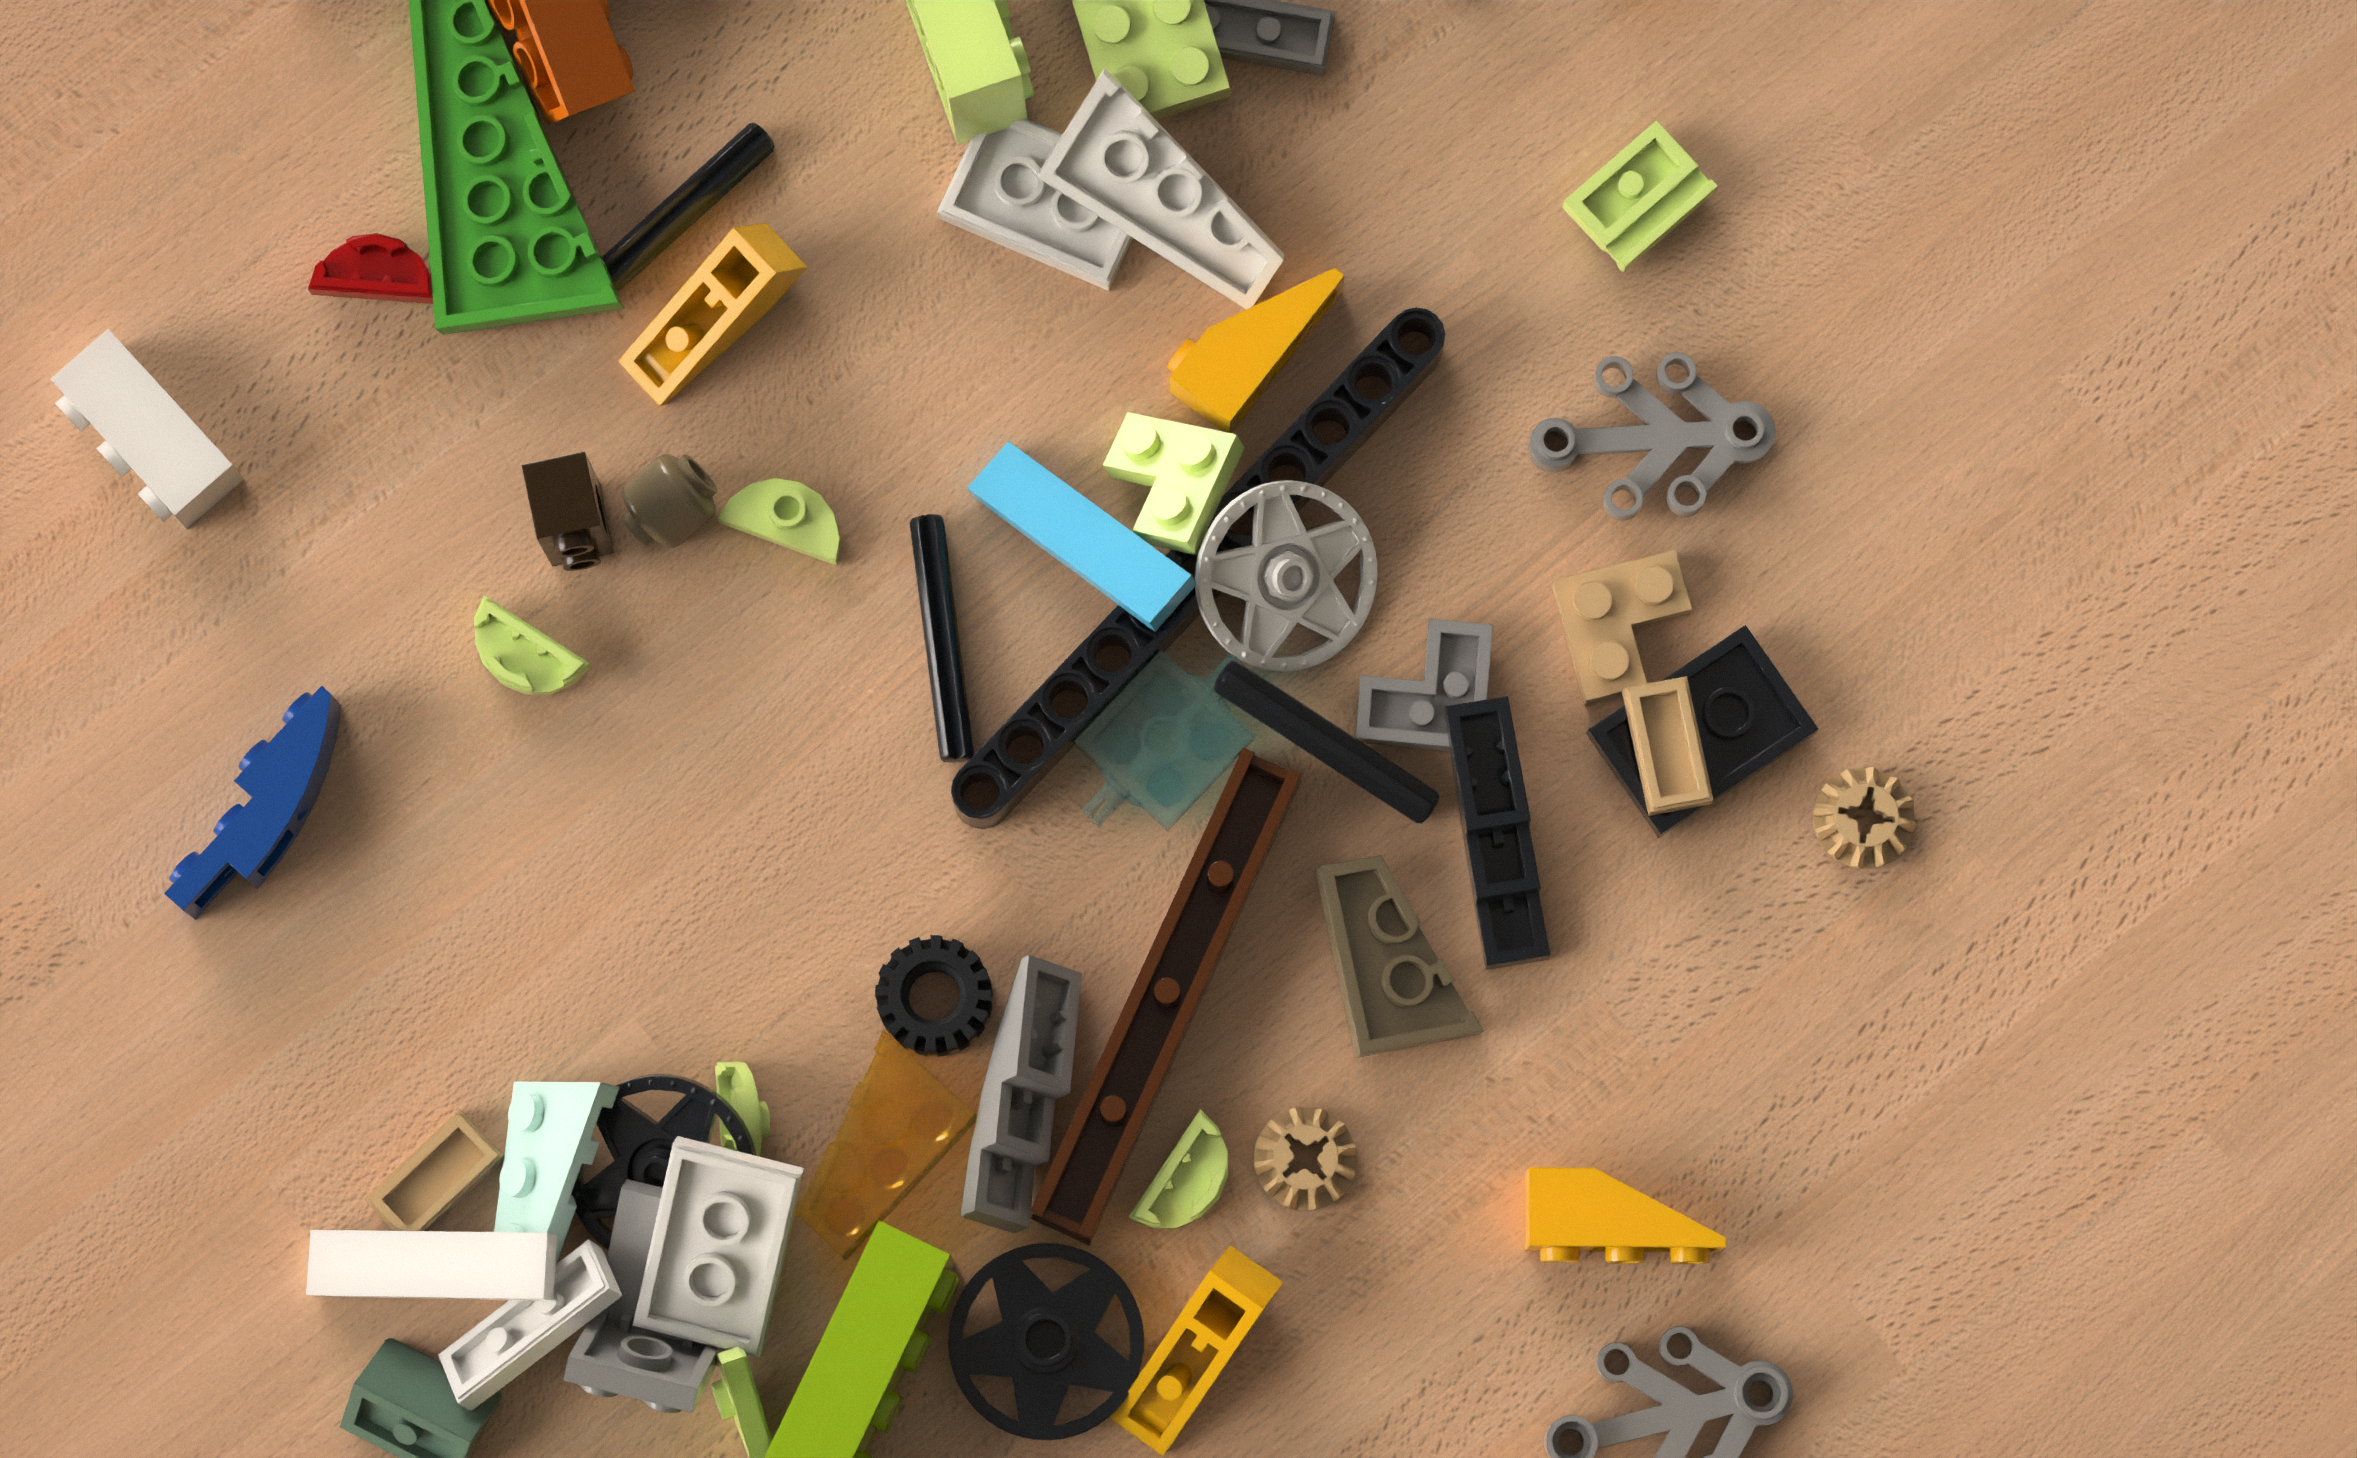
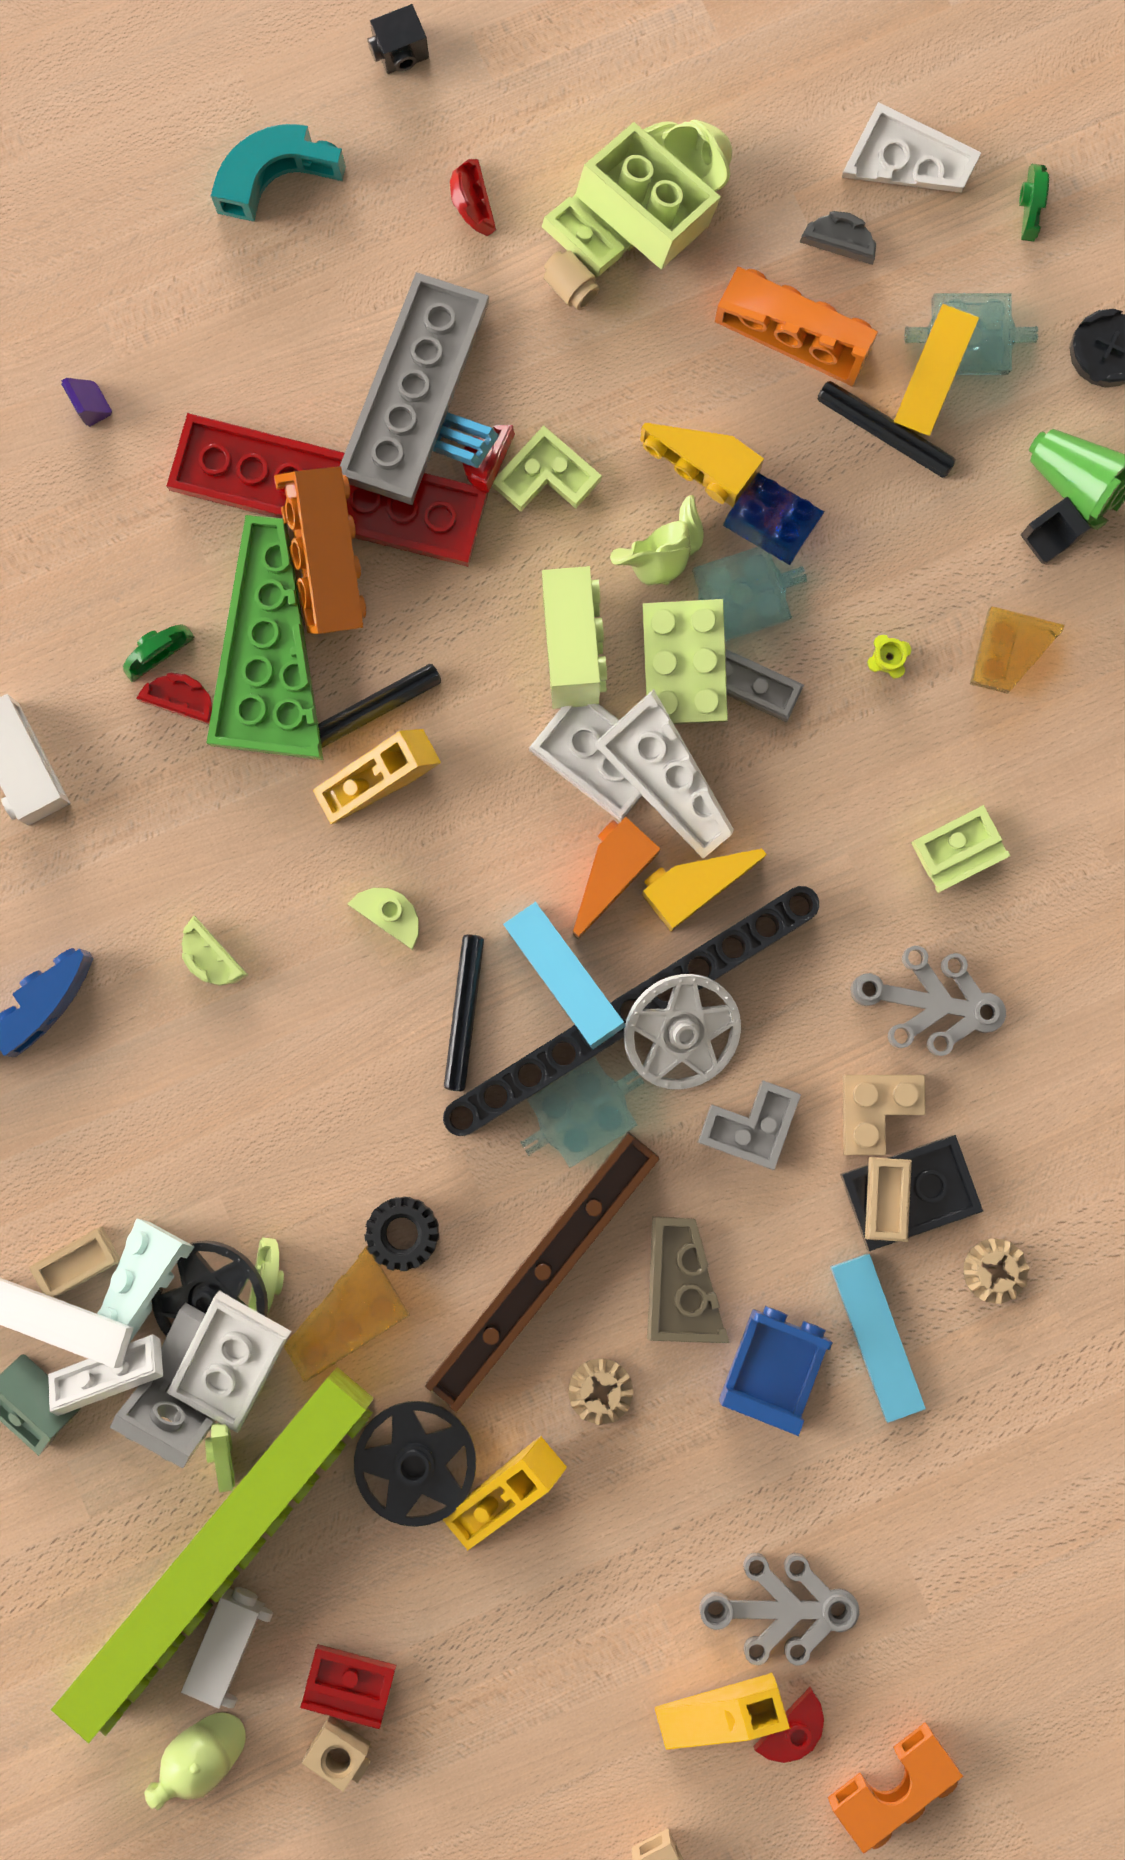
camera: 15 degrees right, 5 degrees up
dark brown brick [522,452,614,571] -> none
dark tan head [622,454,718,548] -> none
light grey slope [960,955,1082,1233] -> none
yellowish green plate [1103,412,1245,555] -> none
yellowish green plate [1128,1109,1228,1229] -> none
black axle [1213,660,1439,824] -> none
black slope [1444,696,1550,970] -> none
yellow slope [1525,1167,1726,1264] -> none
none -> green plate [123,624,195,682]
none -> orange slope [573,817,661,940]
none -> blue panel [719,1306,833,1436]
none -> medium azure tile [830,1253,926,1423]

